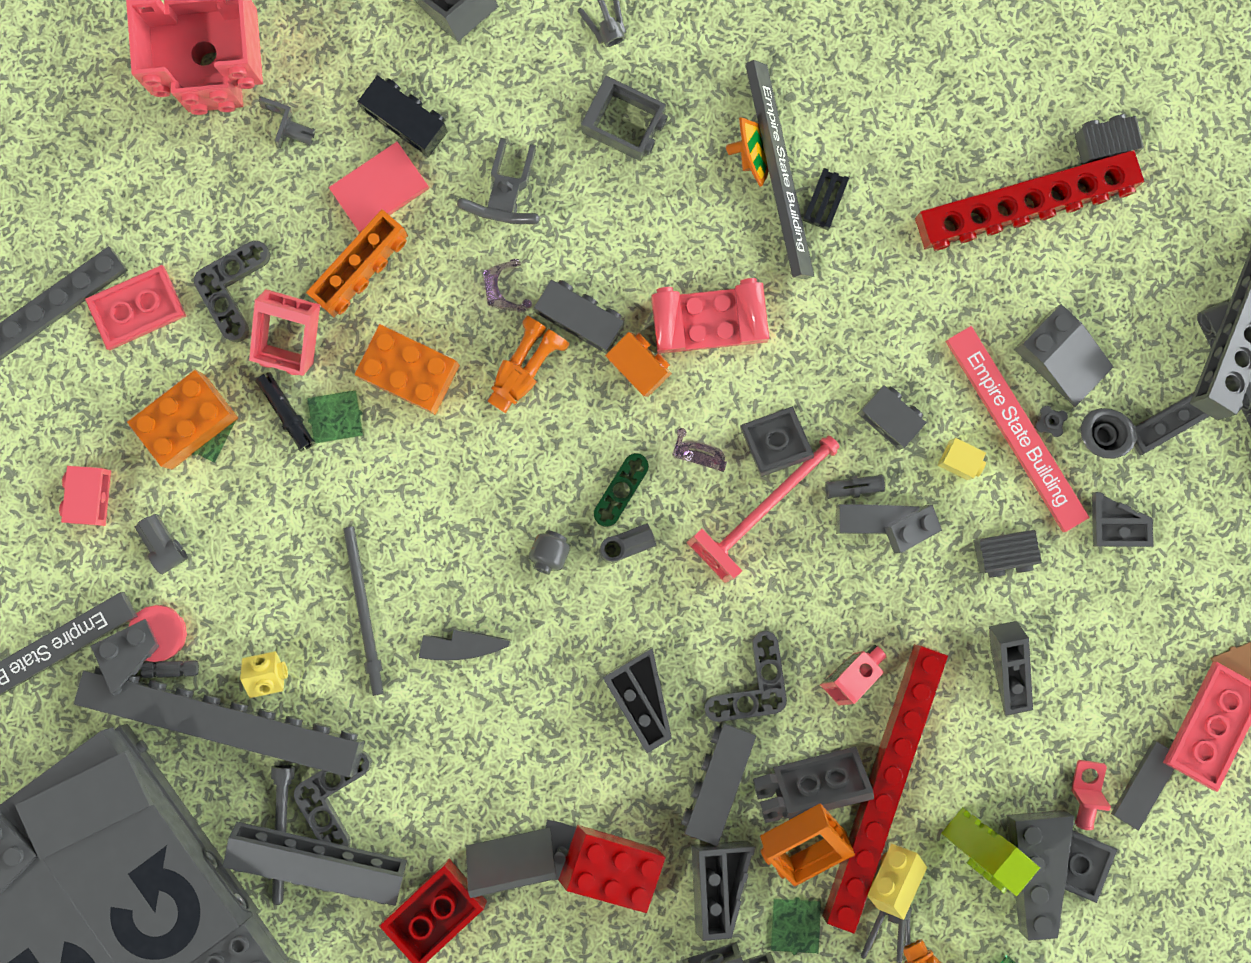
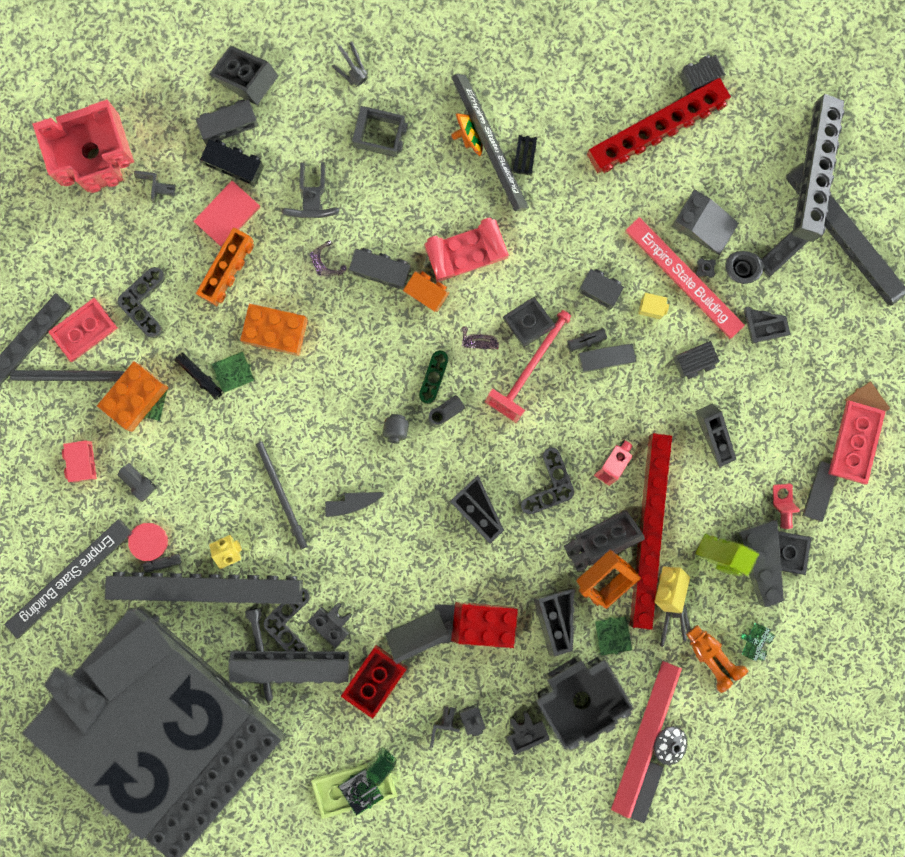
camera: 15 degrees left, 0 degrees up
dark grey wing [91,619,159,696] -> none
coral window [249,289,320,376] -> none
orange piece [487,315,570,413] -> none
dark grey brick [681,721,756,846] -> none
dark grey plate [884,504,942,553] -> none
none -> dark grey axle [10,370,124,381]
none -> dark grey brick [195,99,259,145]
none -> dark grey plate [307,603,352,648]

